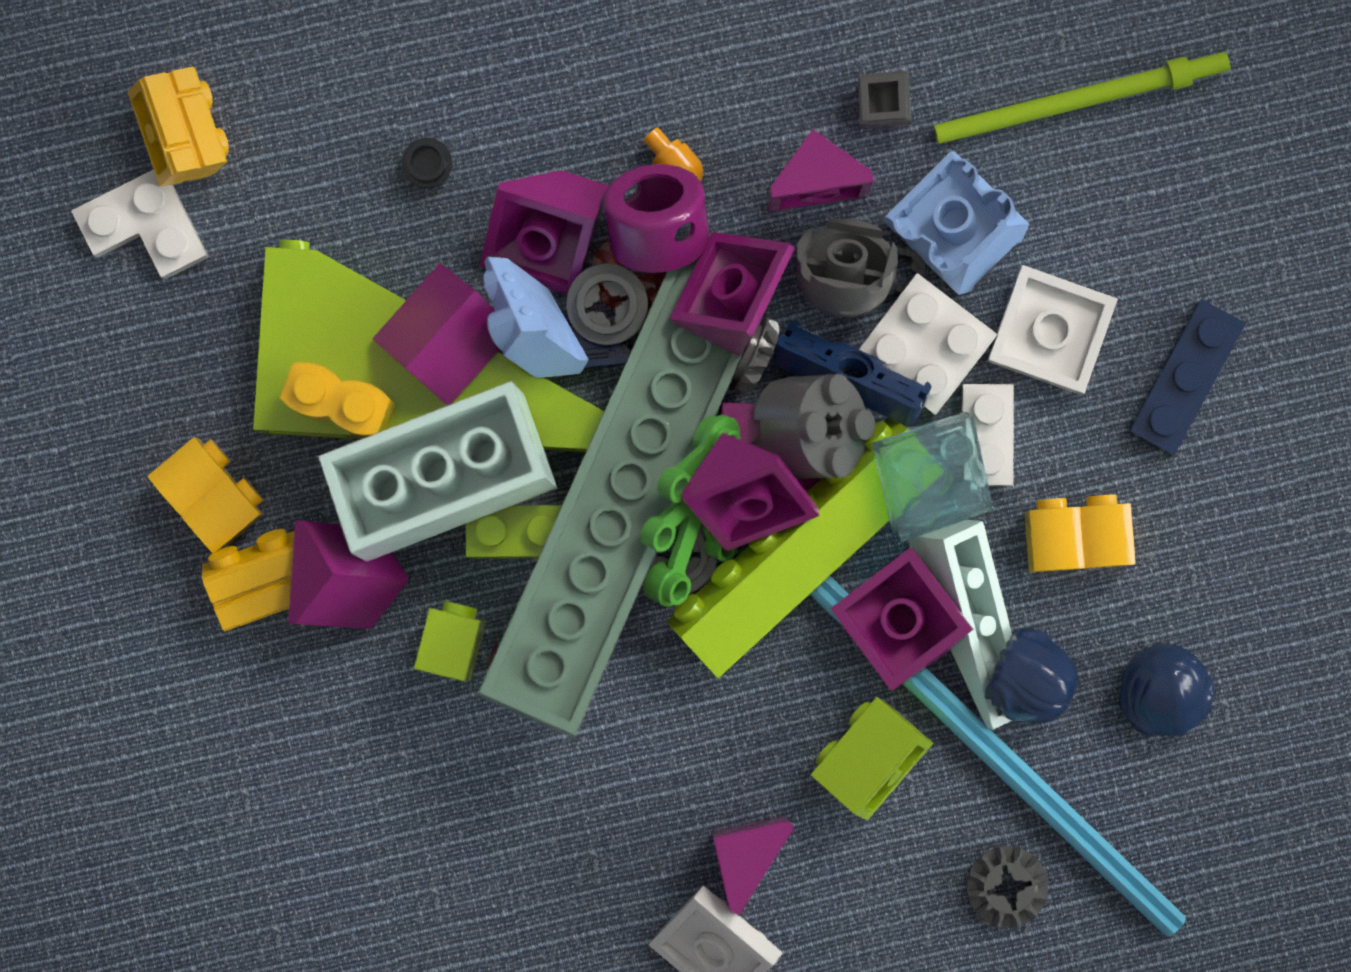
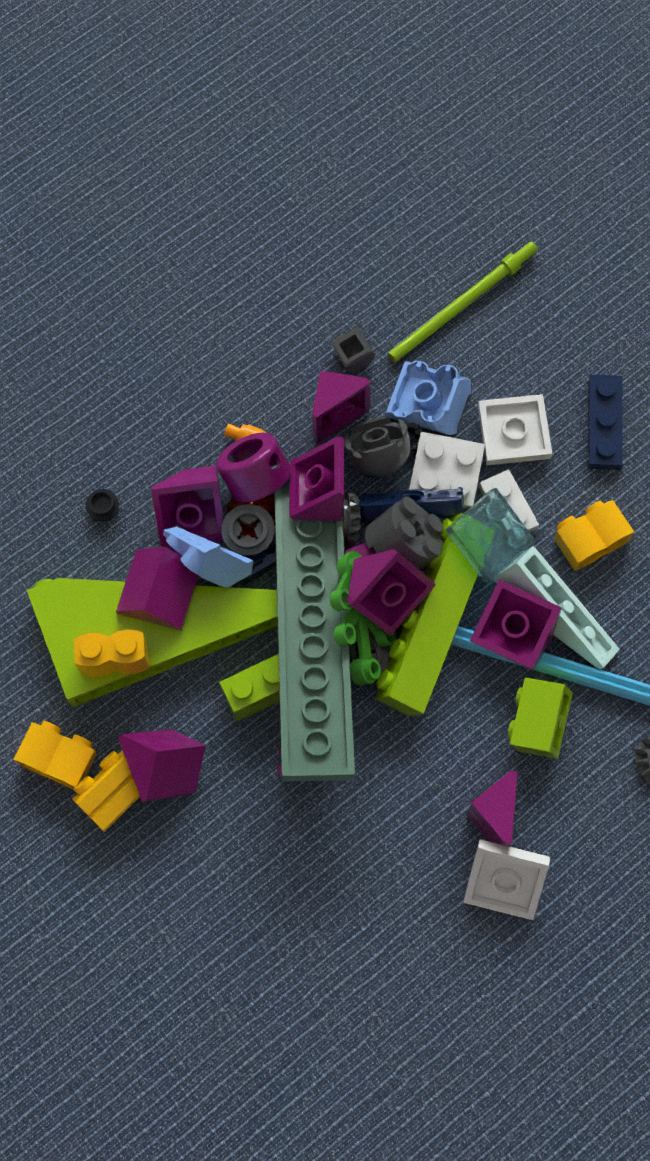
camera: 20 degrees left, 15 degrees down
light aqua brick [318,381,557,562] -> none
lime brick [414,601,486,681] -> none
dark blue hair [984,628,1078,723] -> none

